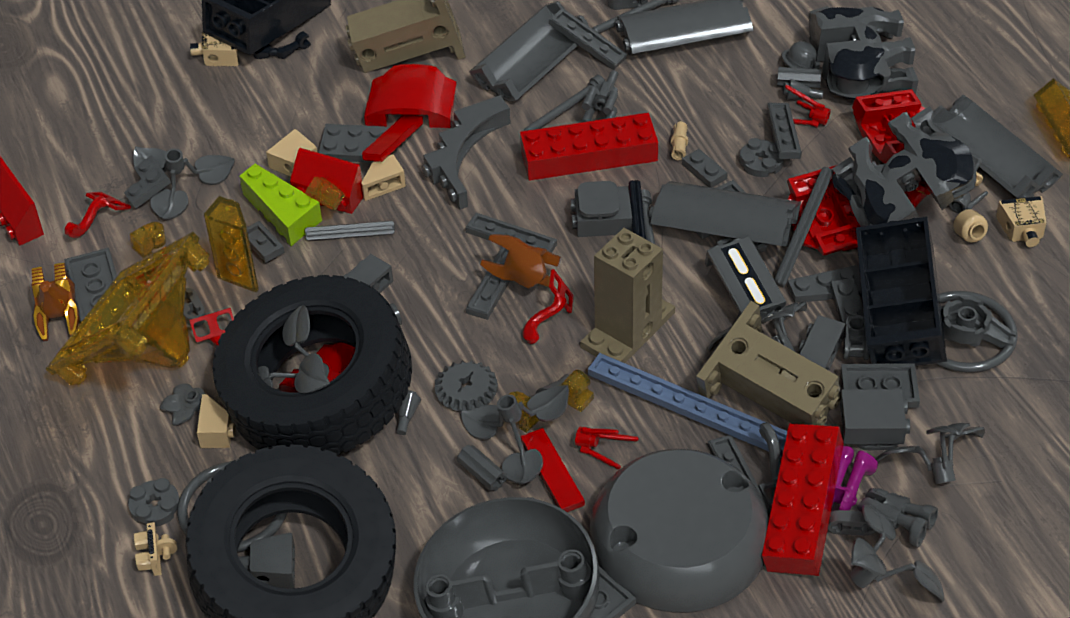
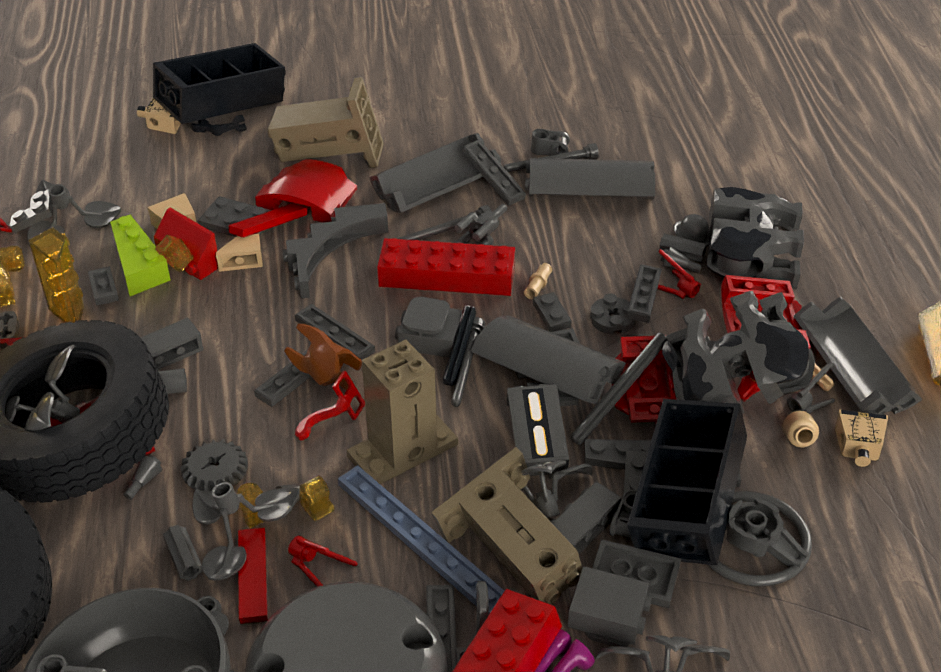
camera: 15 degrees right, 5 degrees down
dark grey axle [305,221,395,241] -> none

